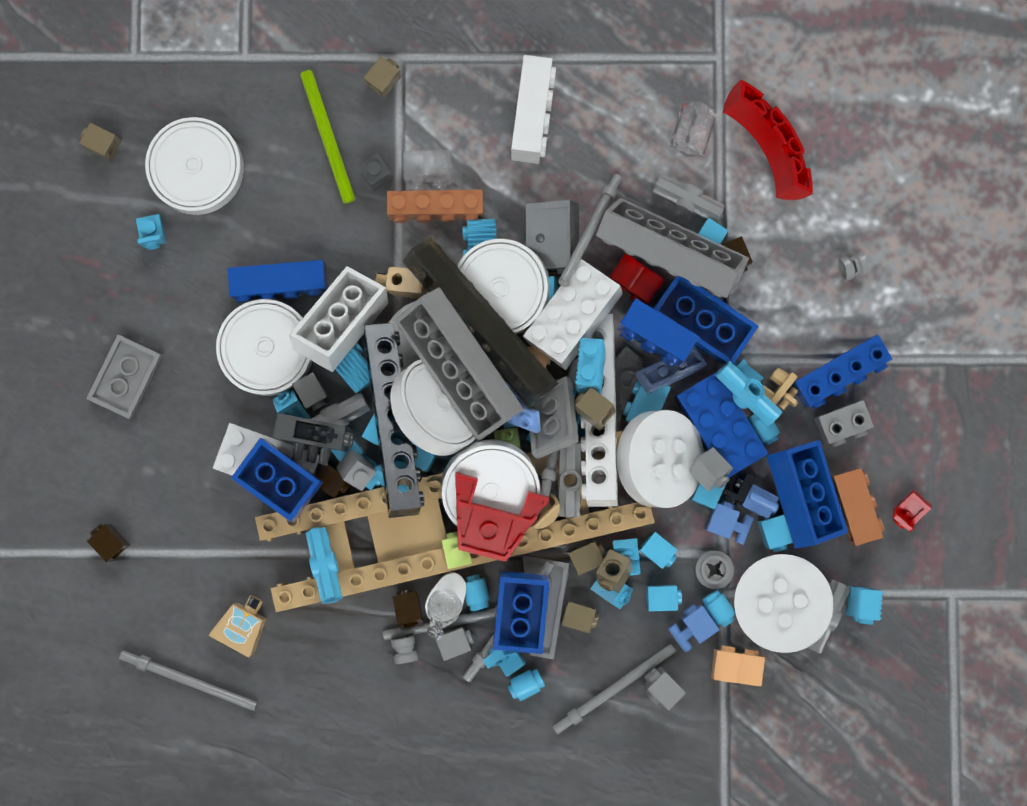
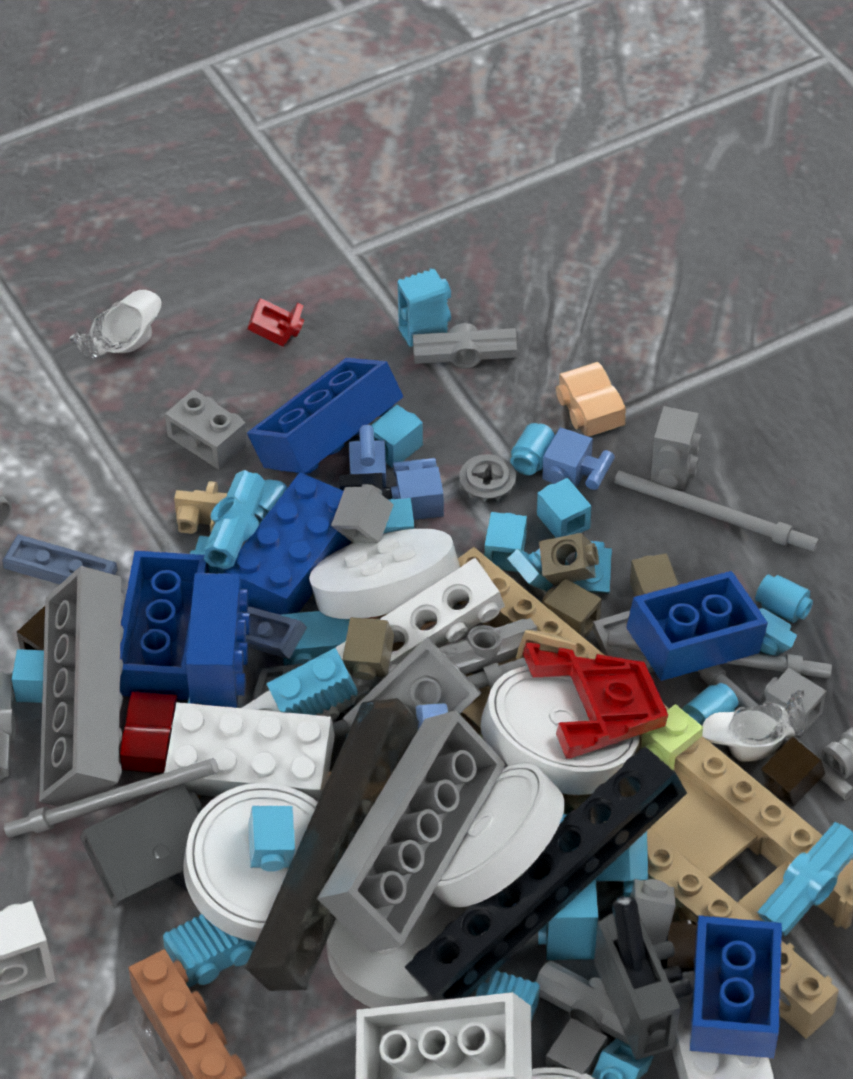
camera: 120 degrees left, 35 degrees down
tan torso [375,267,435,299] -> none
white brick [734,554,834,653] -> none
blue brick [792,335,892,409] -> none
nougat brick [831,468,884,546] -> none
none -> sand blue tile [2,534,118,585]
none -> clear hair [69,290,162,359]
none -> medium azure brick [248,806,295,872]

